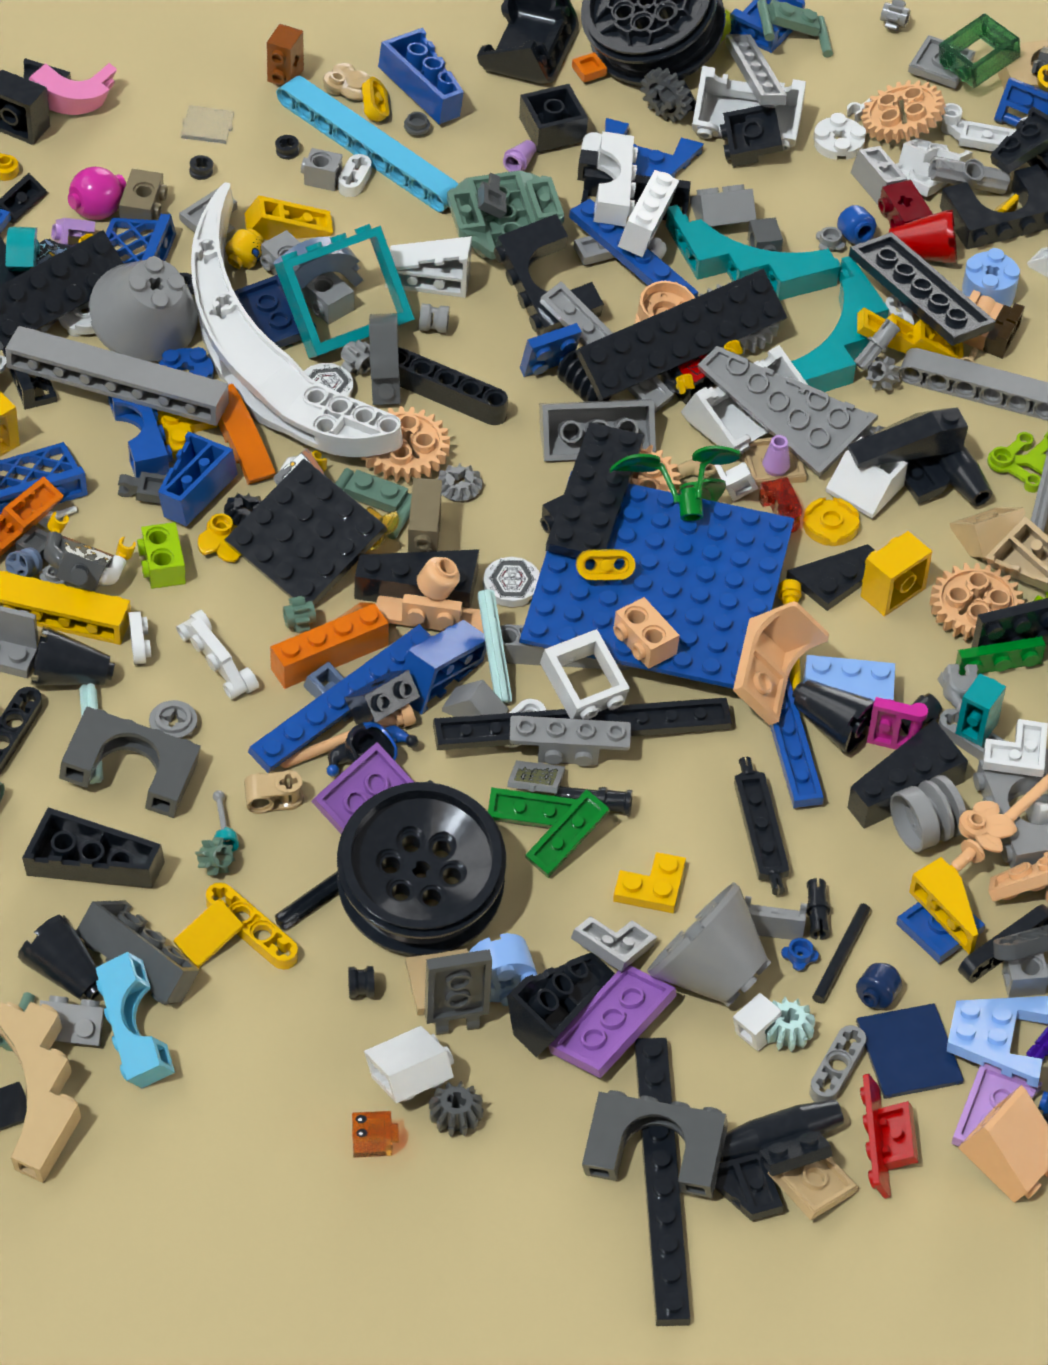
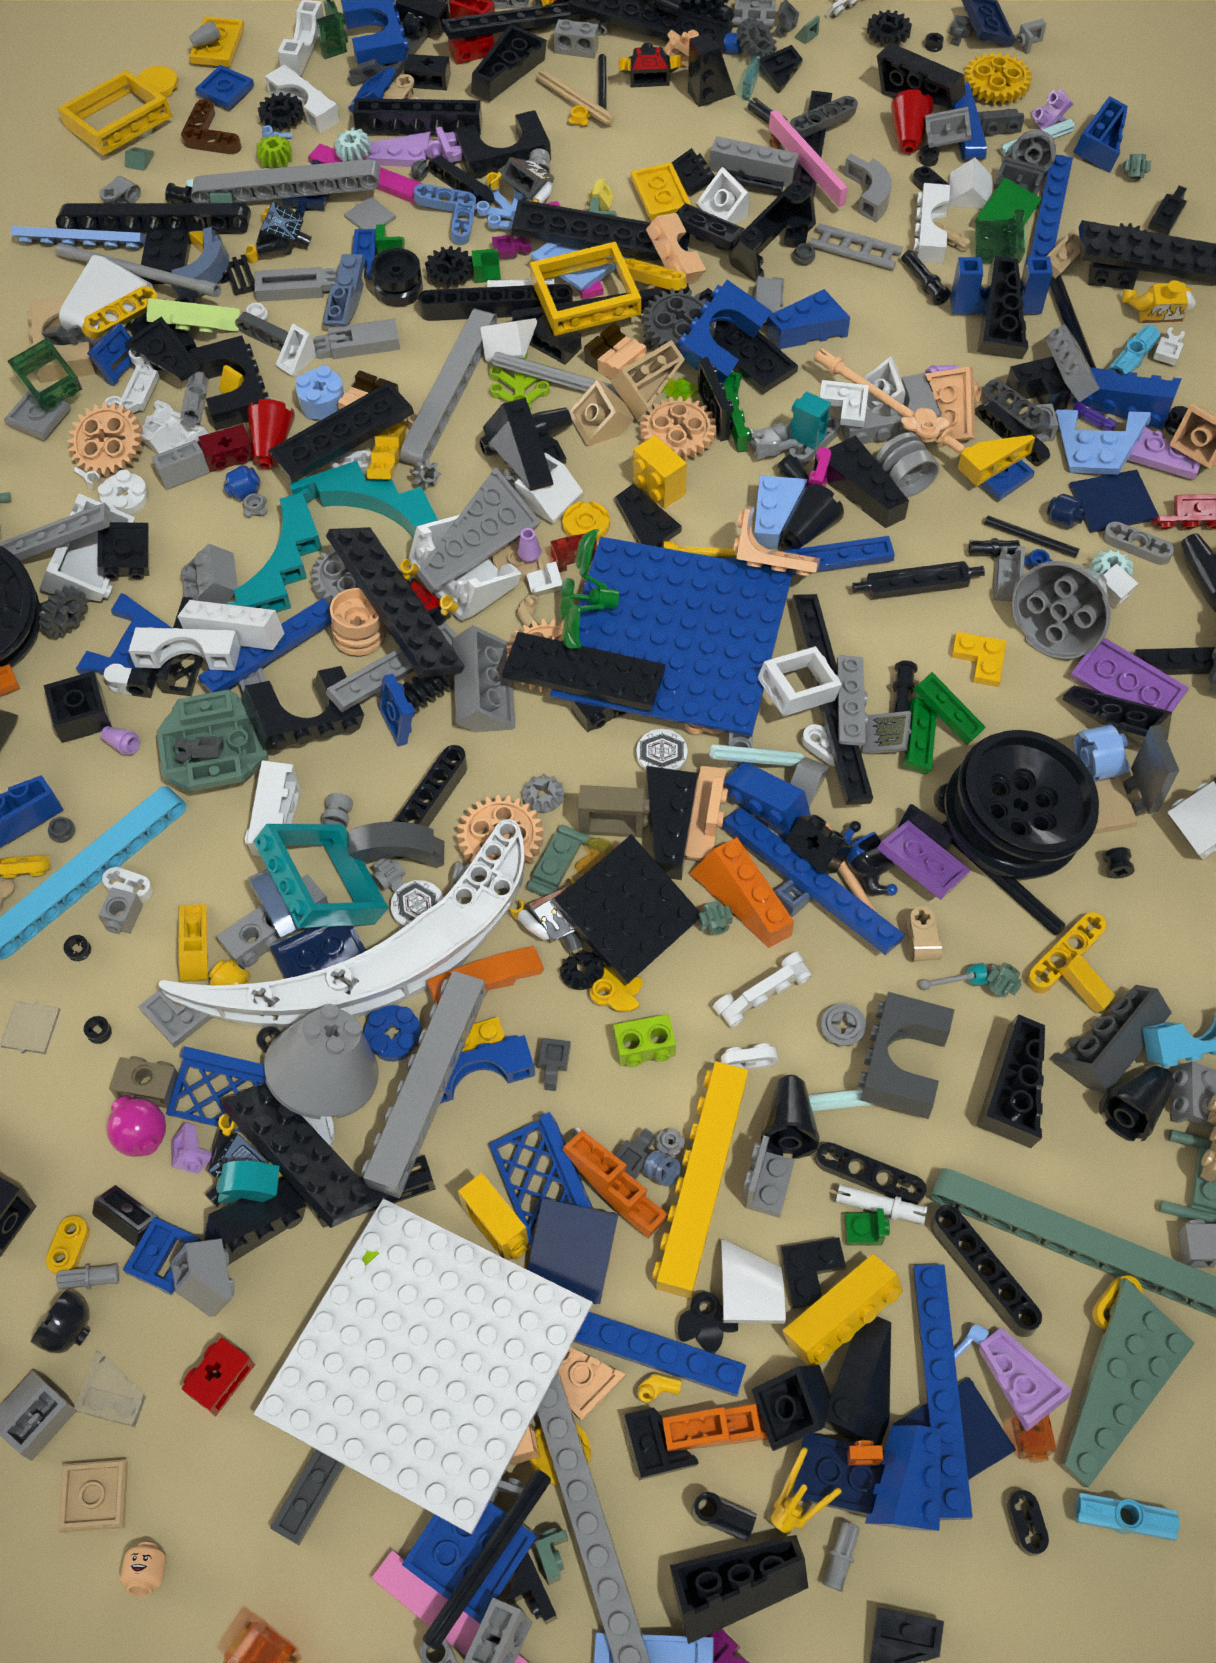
camera: 85 degrees left, 10 degrees up
torso [44,511,136,591] -> none
blue wedge [158,431,238,526] -> none
light nougat head [417,557,460,600] -> none
light grey plate [571,916,657,972] -> none
yellow plate [576,549,635,580] -> none
light nougat brick [613,597,680,669] -> none
dark grey brick [747,217,783,252] -> none
light grey axle [855,319,900,370] -> none

